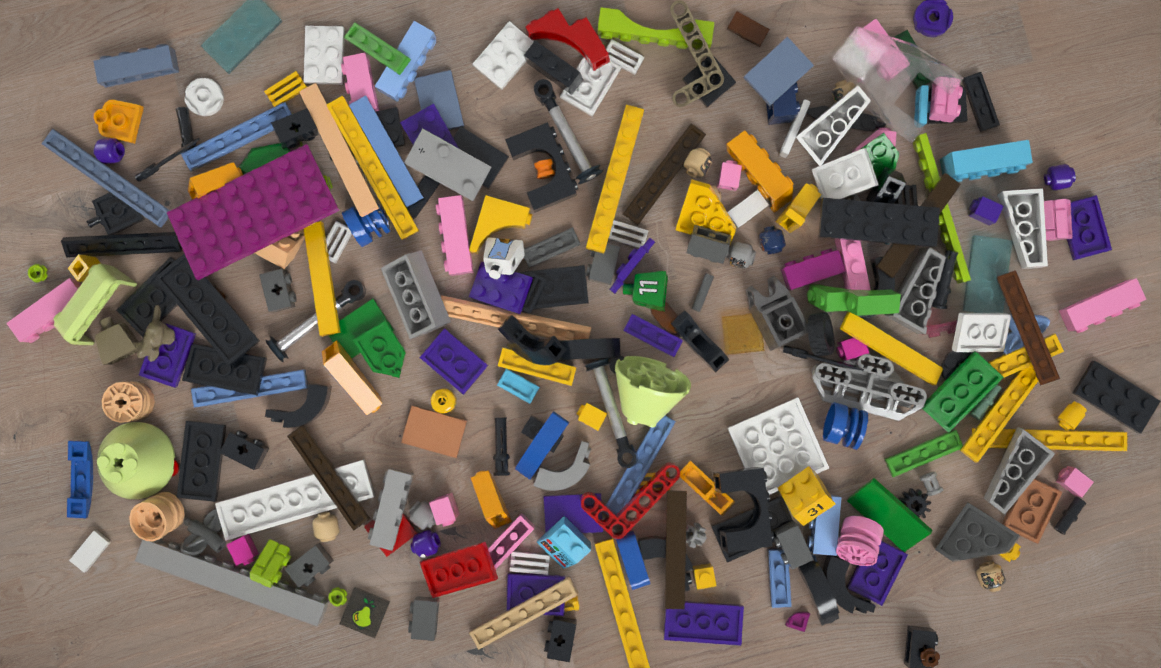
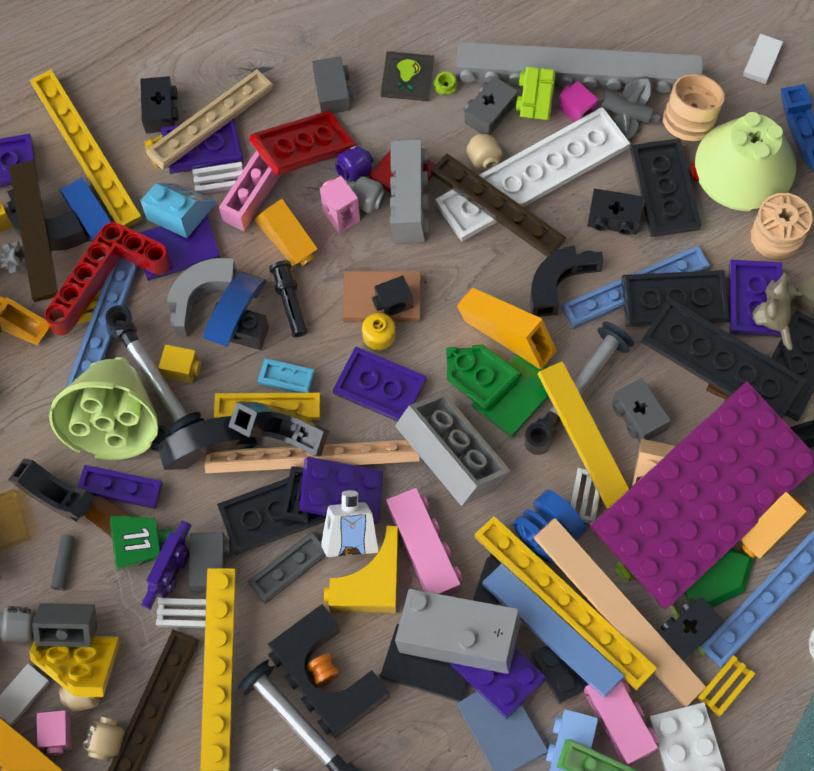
camera: 165 degrees right, 20 degrees down
none -> black brick [372,275,413,316]

